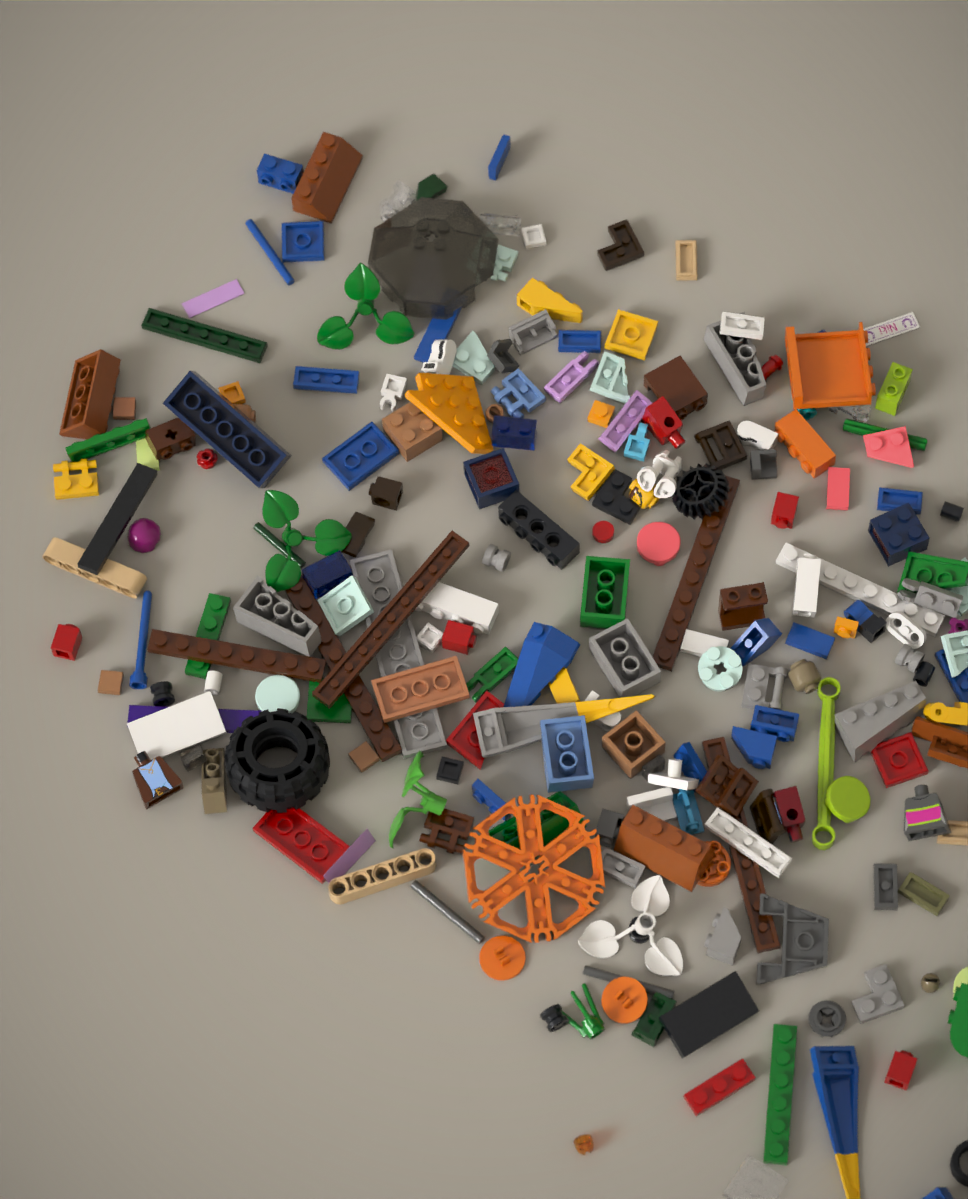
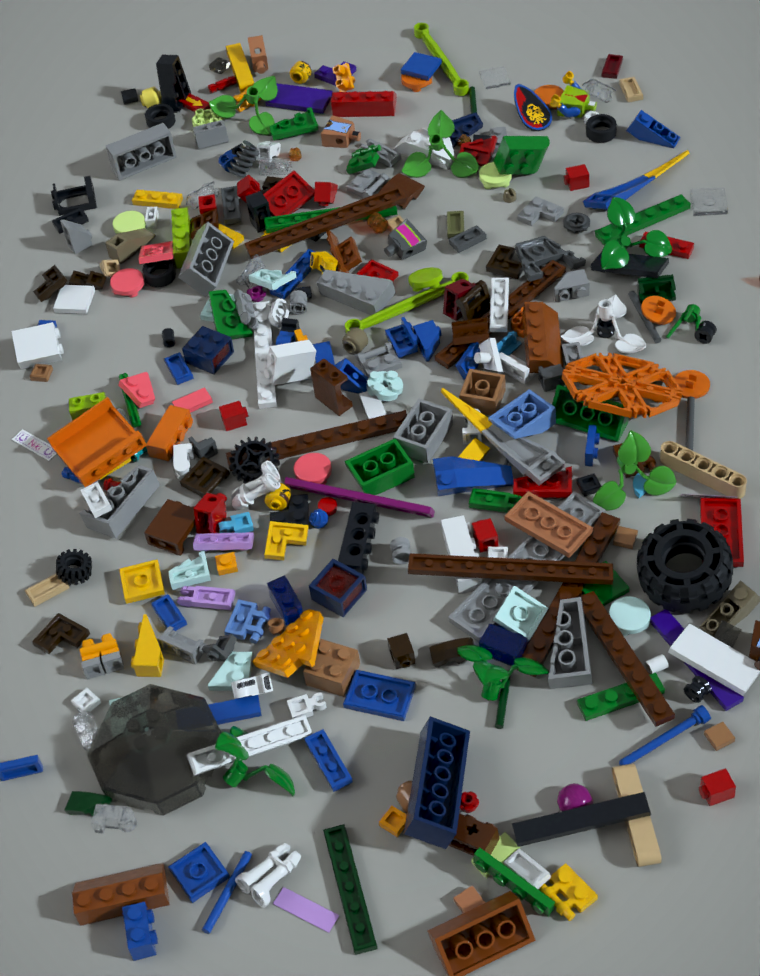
camera: 120 degrees left, 15 degrees down
none -> black tyre [56,549,92,585]
none -> hips [80,633,125,679]
none -> white tile [186,715,313,776]
none -> white piece [235,843,301,908]
none -> magenta tile [284,477,435,518]
none -> blue plate [309,509,328,529]
none -> dark brown plate [486,244,523,279]
none -> white tile [503,848,551,889]
none -> green plant [601,197,672,270]
none -> medium azure tile [633,473,647,498]

